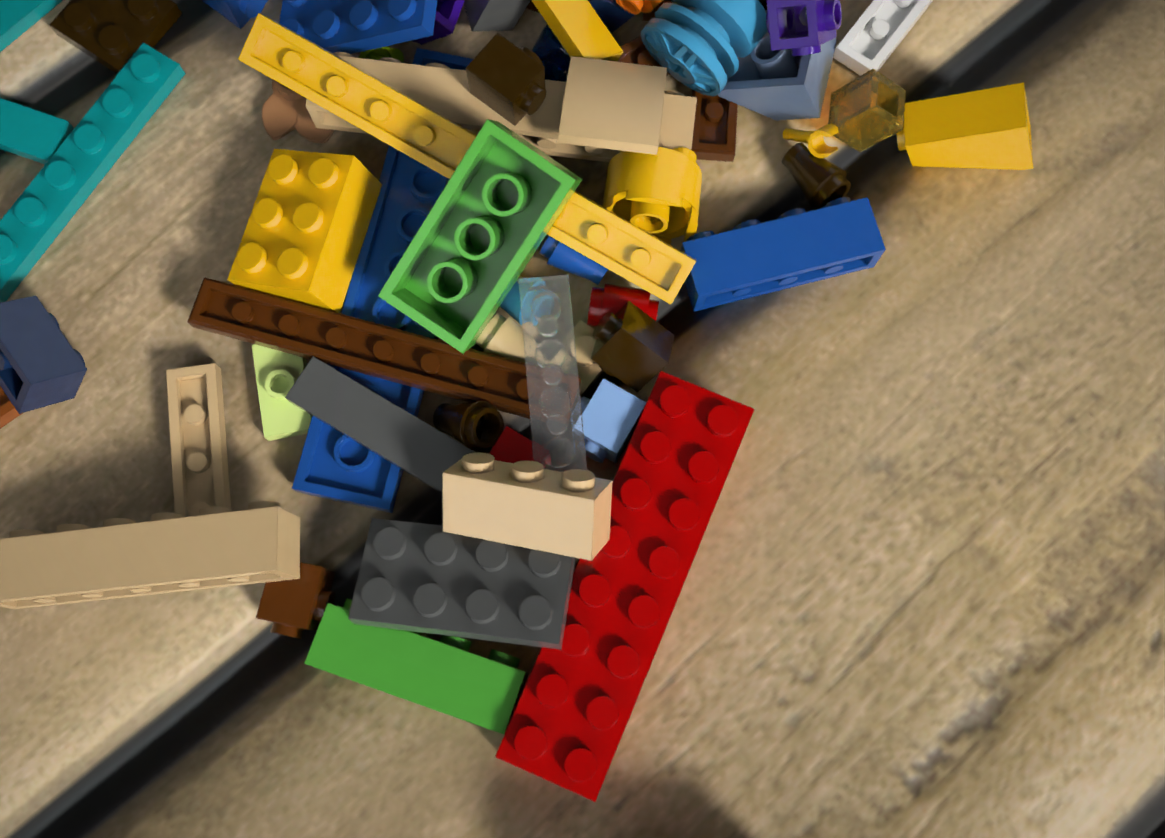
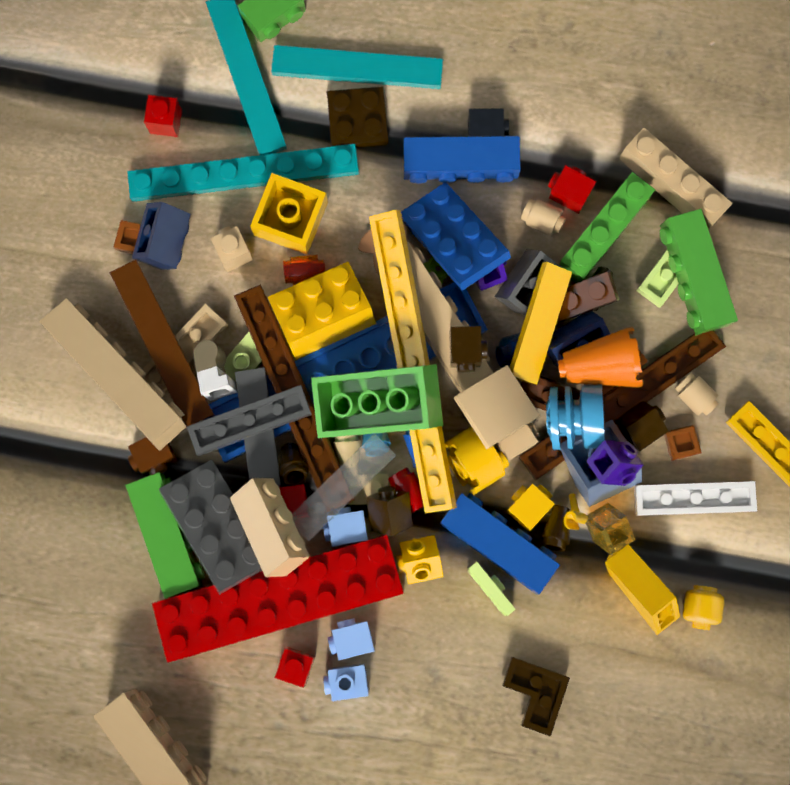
camera: 50 degrees right, 5 degrees up
none -> reddish brown tile [109,259,215,428]
none -> dark grey plate [187,385,312,456]
none -> leg [194,340,238,401]
none -> tan brick [210,226,253,272]
none -> yellow brick [250,173,328,255]
none -> red brick [275,647,316,688]
none -> clear red brick [283,254,326,285]
none -> light blue brick [323,663,369,701]
none -> light blue brick [328,618,375,660]
none -> yellow brick [396,535,444,584]
none -> yellowish green plate [467,562,516,616]
none -> dark brown plate [502,656,570,737]
none -> yellow brick [506,483,555,532]
none -> yellow head [682,585,725,630]

